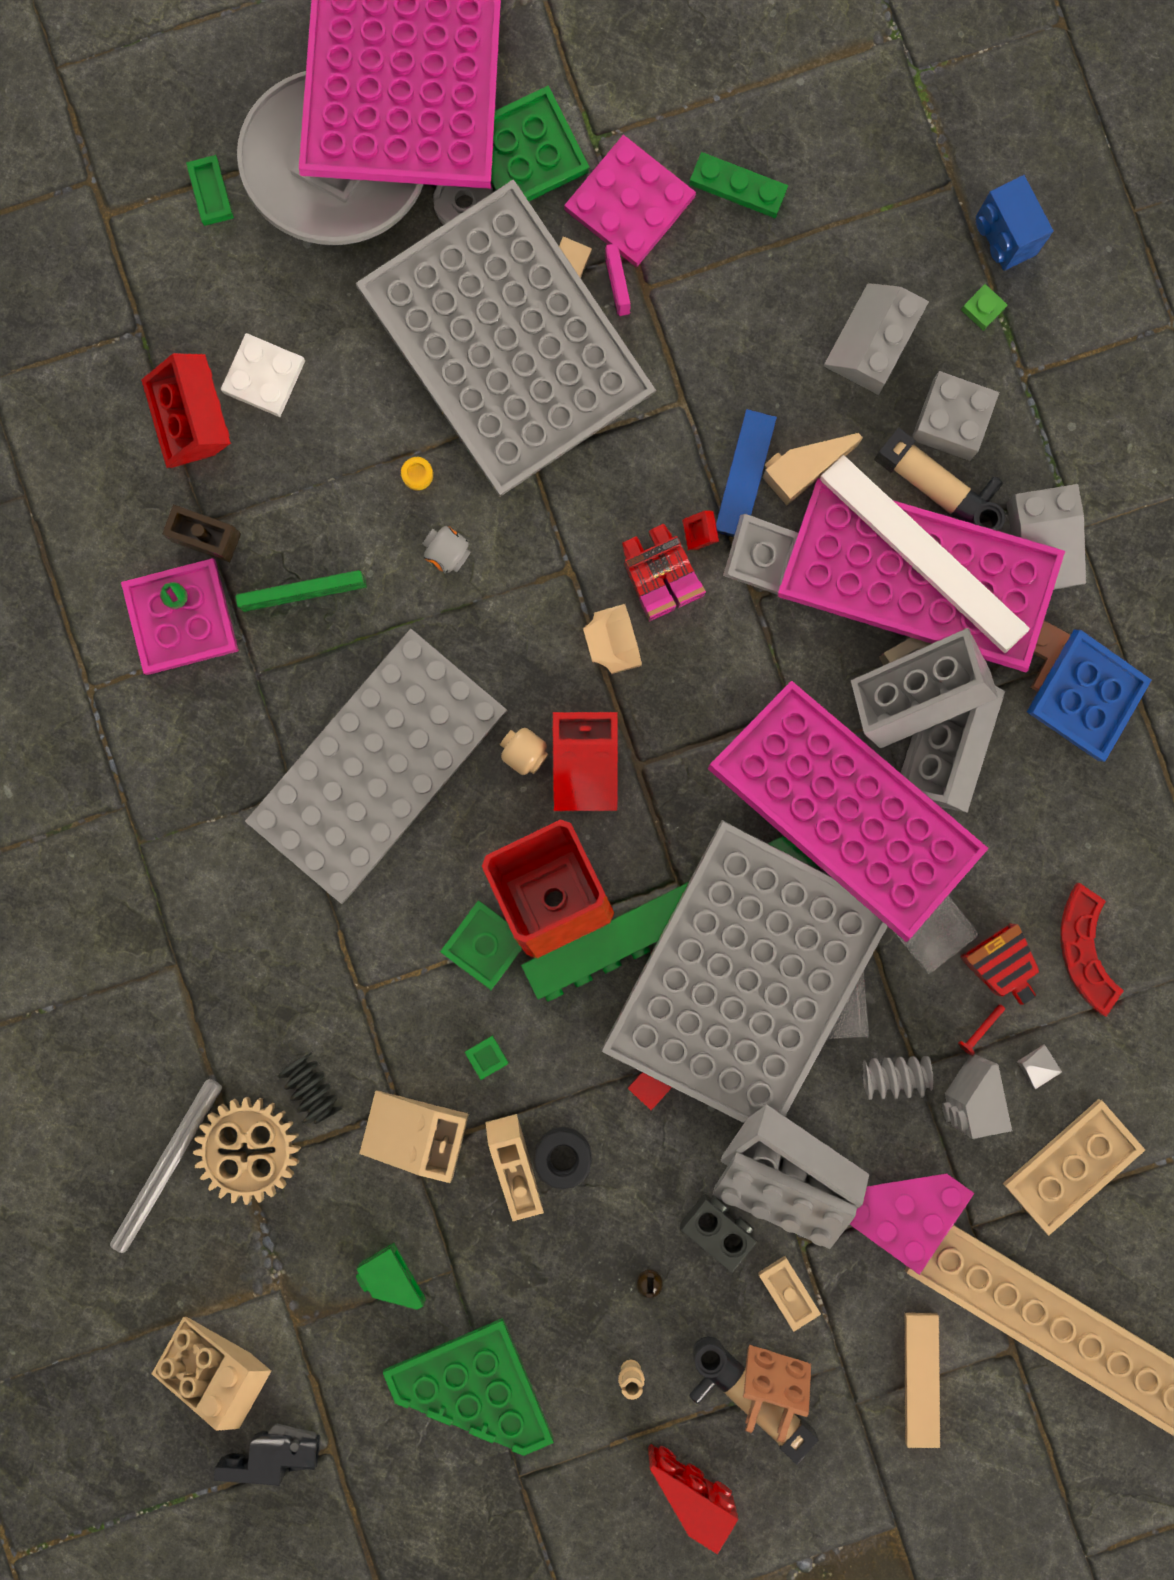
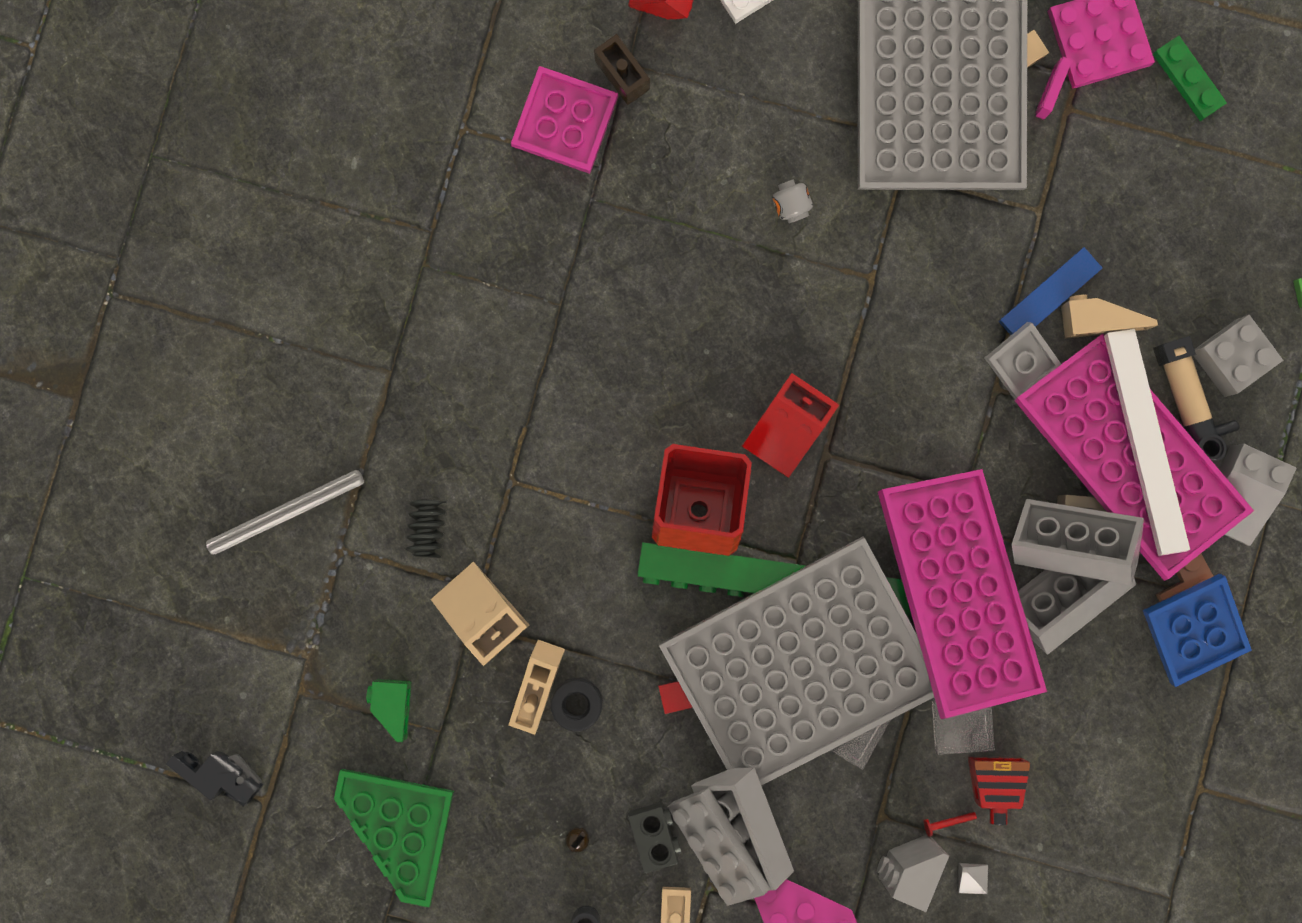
camera: 30 degrees right, 0 degrees up
tan slope [152,1317,271,1431] -> none
green hinge [160,582,188,609] -> none
tan gear [193,1097,301,1205] -> none
green tile [235,570,367,612] -> none
light grey plate [245,628,507,904] -> none
yellow tile [401,457,433,491] -> none
green plate [440,900,522,990] -> none
green plate [465,1035,509,1080] -> none
tan head [500,728,549,775] -> none
tan slope [583,604,642,674] -> none
tan pin [618,1359,645,1400] -> none
hips [622,524,706,622] -> none
red plate [682,510,719,550] -> none
light grey slope [824,283,929,395] -> none
light grey piece [862,1056,933,1100] -> none
red tile [1061,883,1124,1017] -> none

